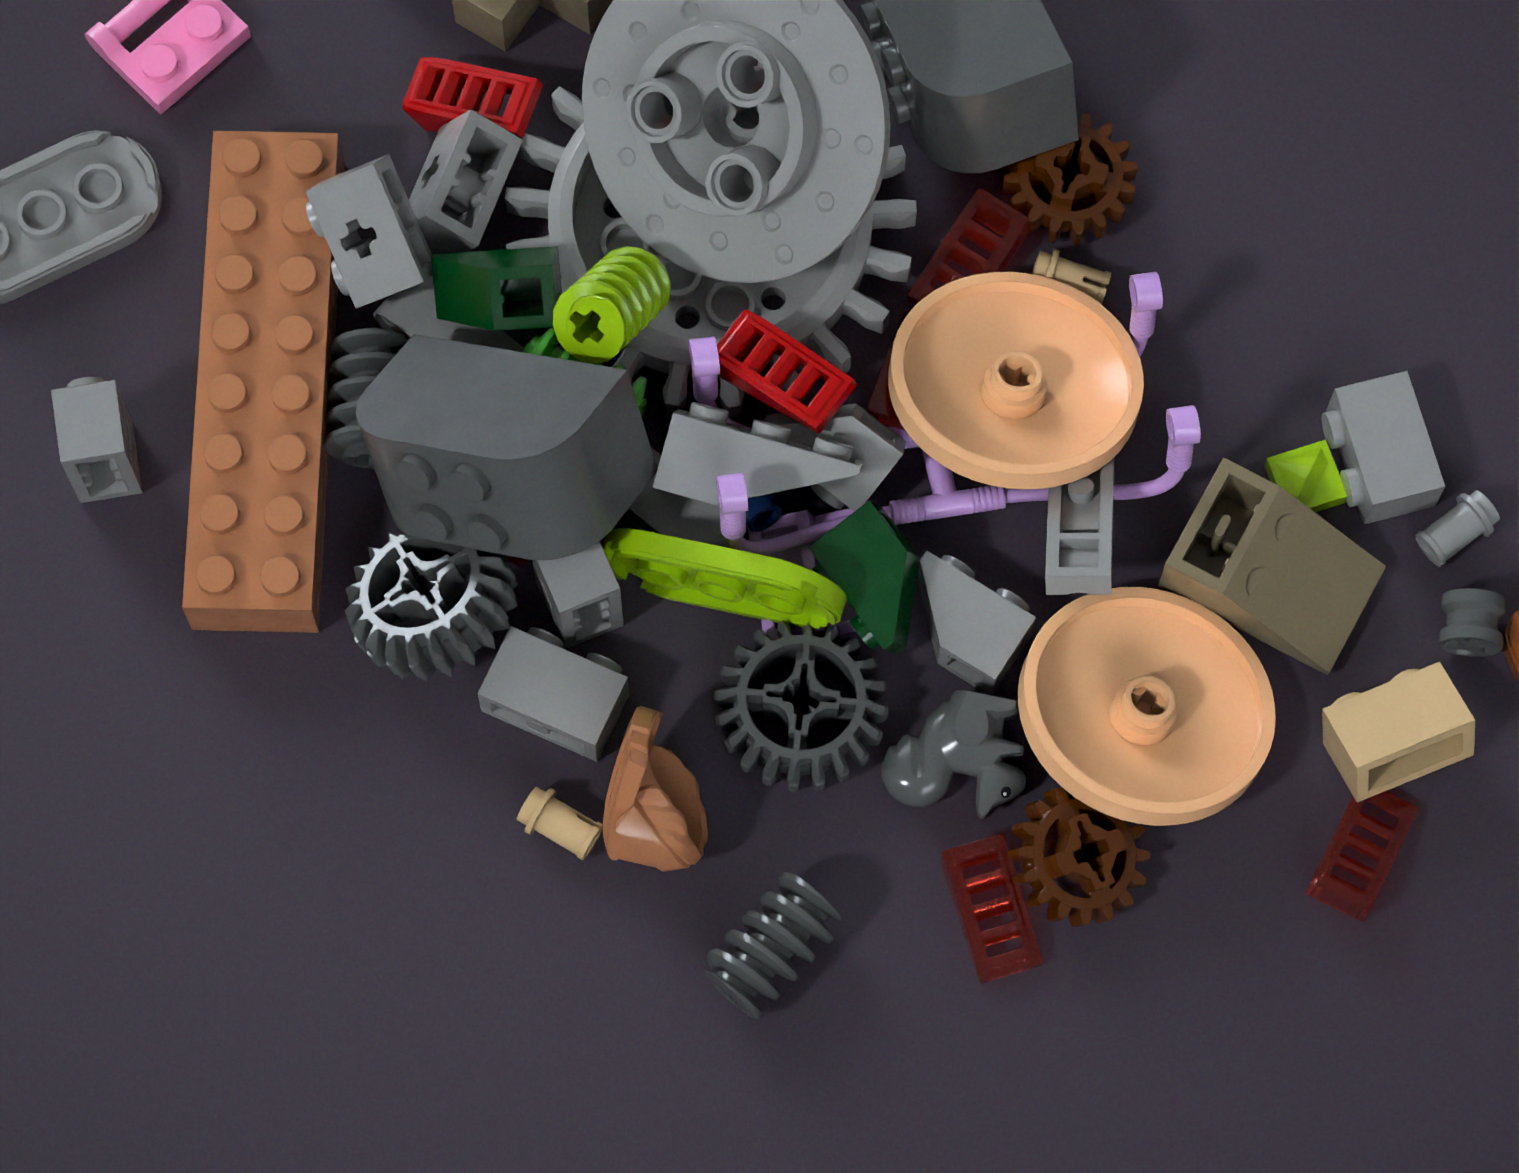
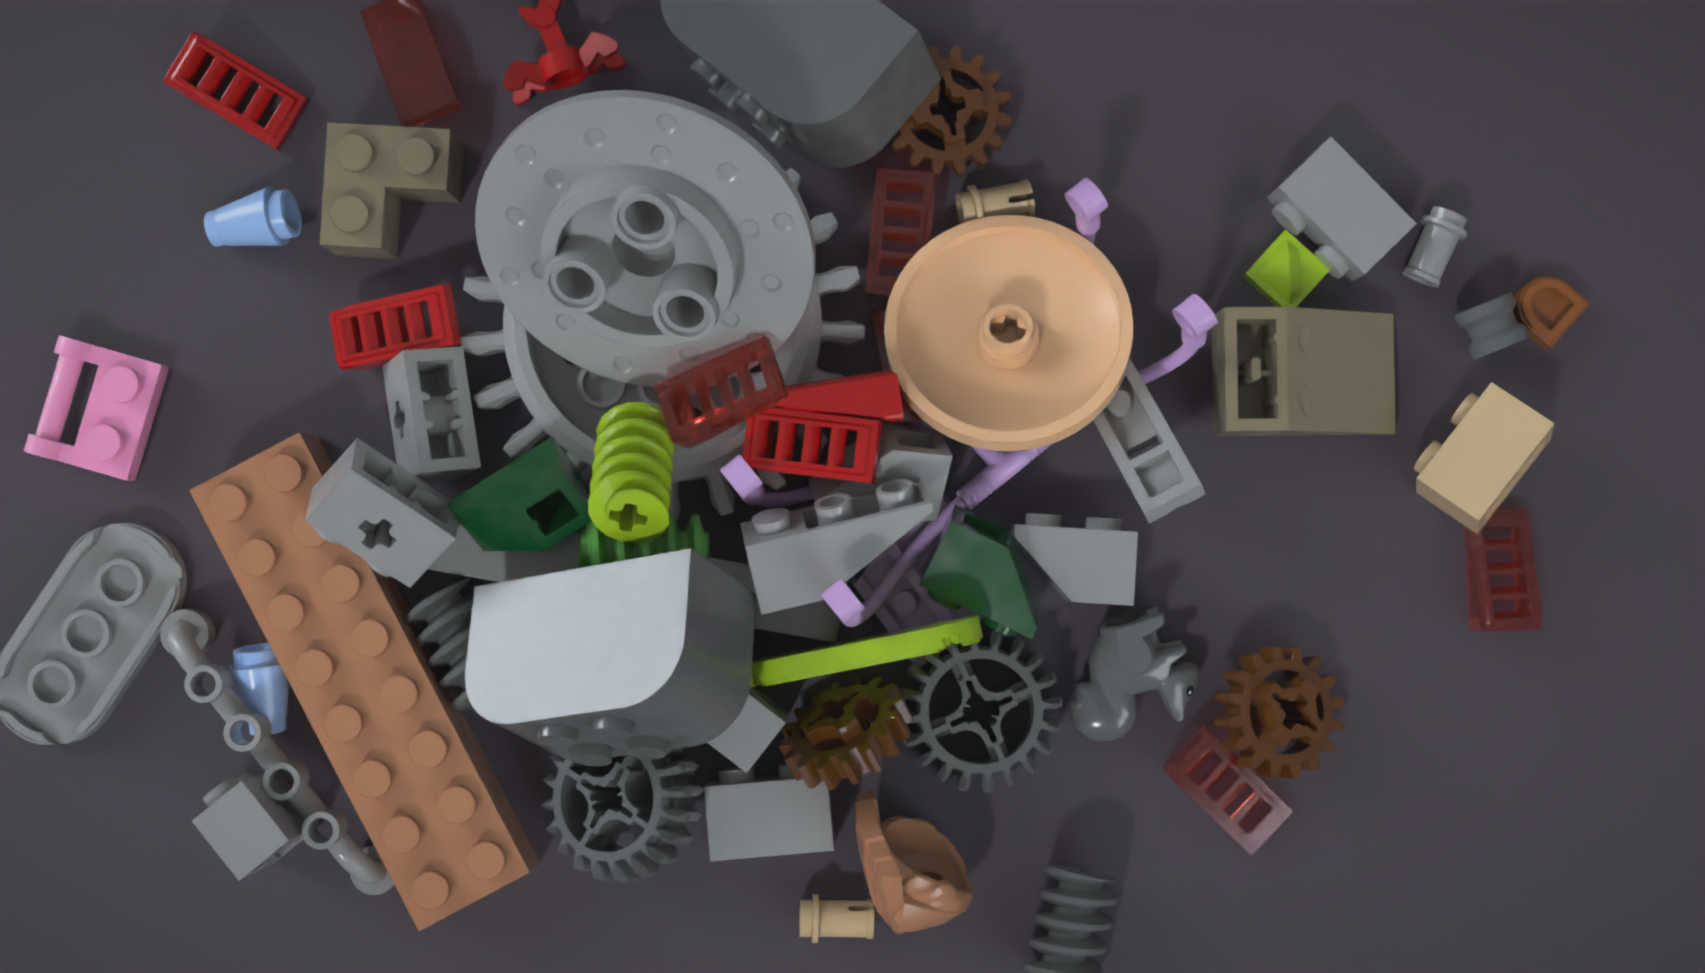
camera: 30 degrees left, 15 degrees up
light nougat dish [1018,587,1276,826] -> none
none -> light grey bar [160,609,395,895]
none -> light blue cone [228,643,289,736]
none -> clear red slope [654,336,789,449]
none -> red slope [765,370,904,422]
none -> reddish brown gear [778,675,913,790]

